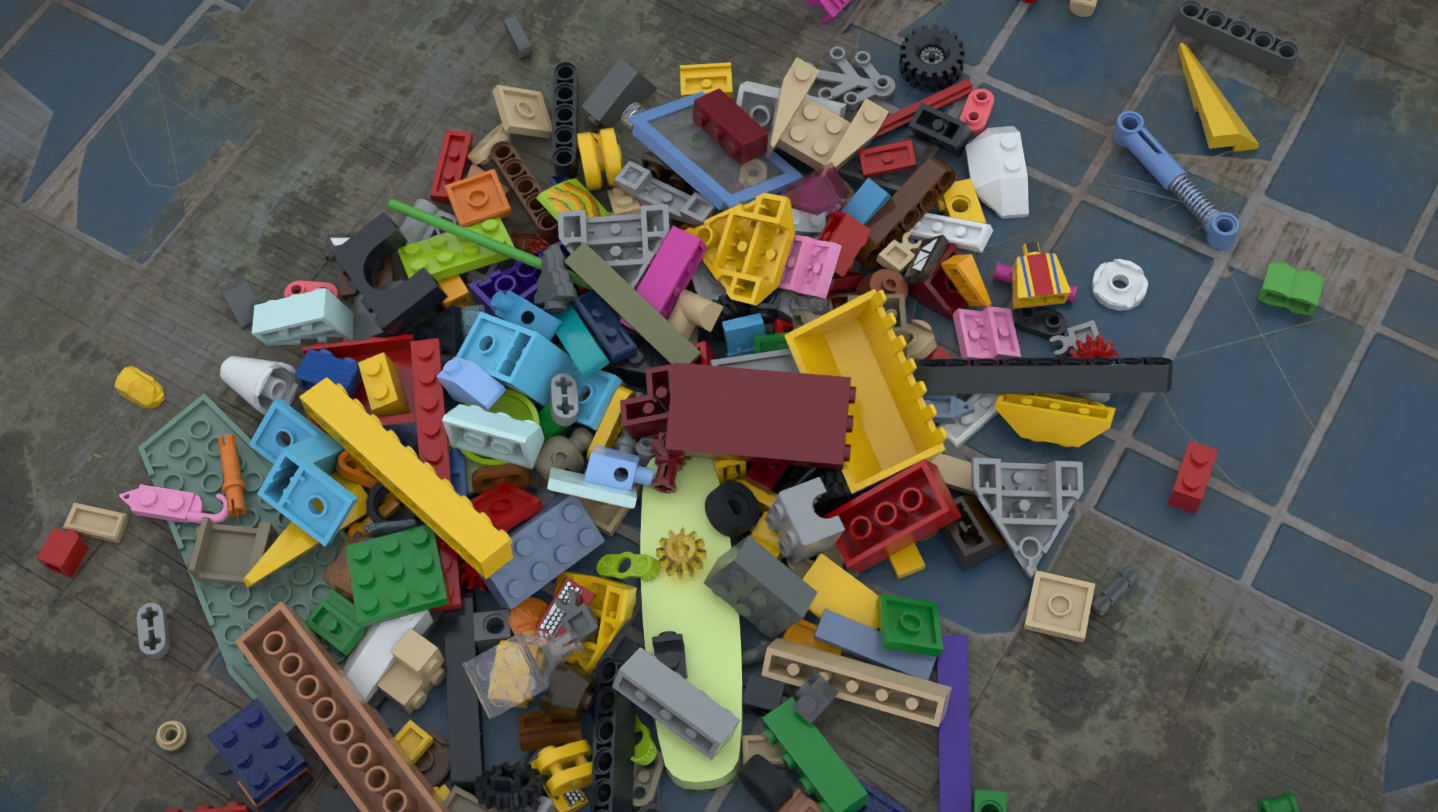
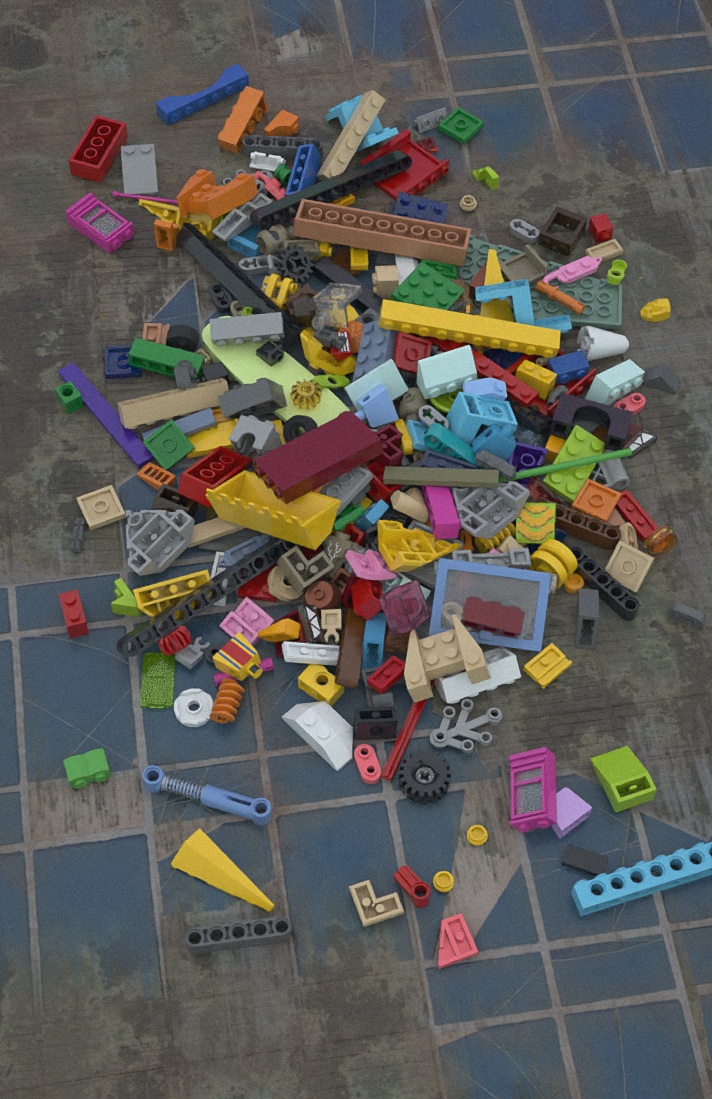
camera: 135 degrees right, 5 degrees down
none -> lime slope [111,578,142,617]
none -> orange slope [137,462,177,491]
none -> clear neon green piece [140,653,175,708]
none -> orange piece [209,678,245,724]
none -> copper slope [468,262,487,300]
none -> lime slope [471,167,499,191]
none -> dark brown window [538,206,588,257]
none -> dark grey arm [547,385,569,407]
none -> lime piece [607,259,627,285]
none -> clear orange piece [644,524,678,554]

